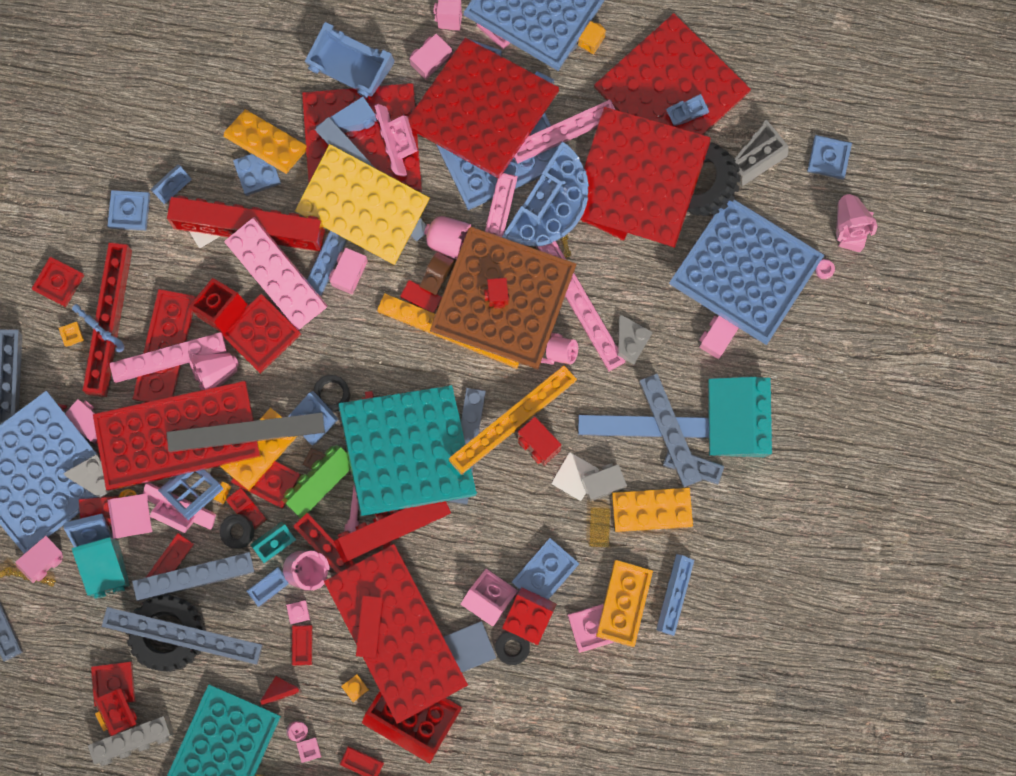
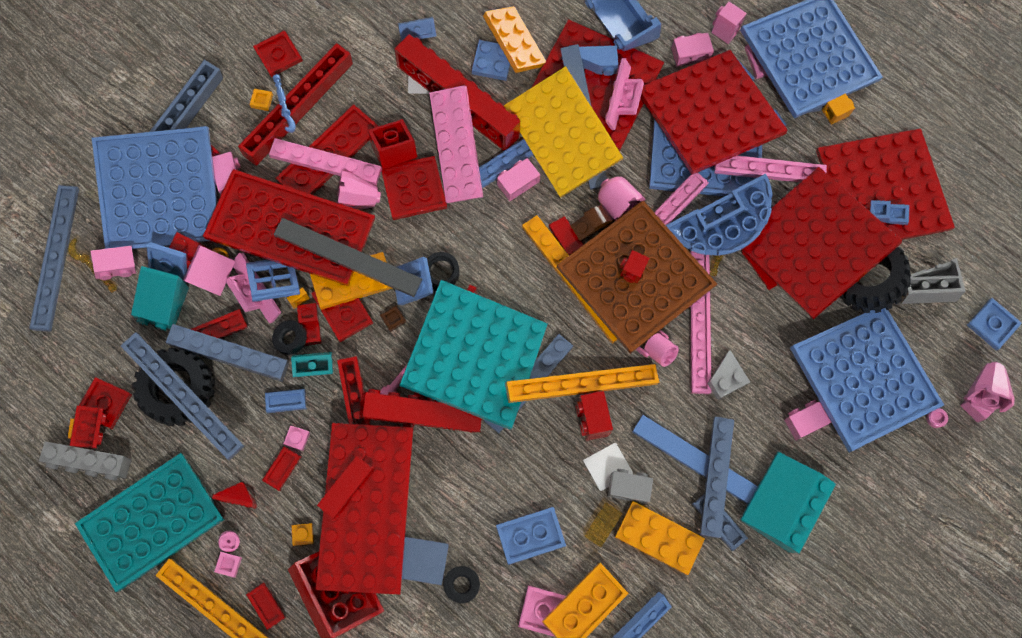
camera: 25 degrees right, 5 degrees down
light grey wing [63,454,112,498] -> none
medium blue plate [107,190,150,231] -> none
bright green brick [282,445,351,518] -> none
bright pink cylinder [283,551,330,590] -> none
bright pink slope [461,569,518,626] -> none
red brick [502,587,557,645] -> none

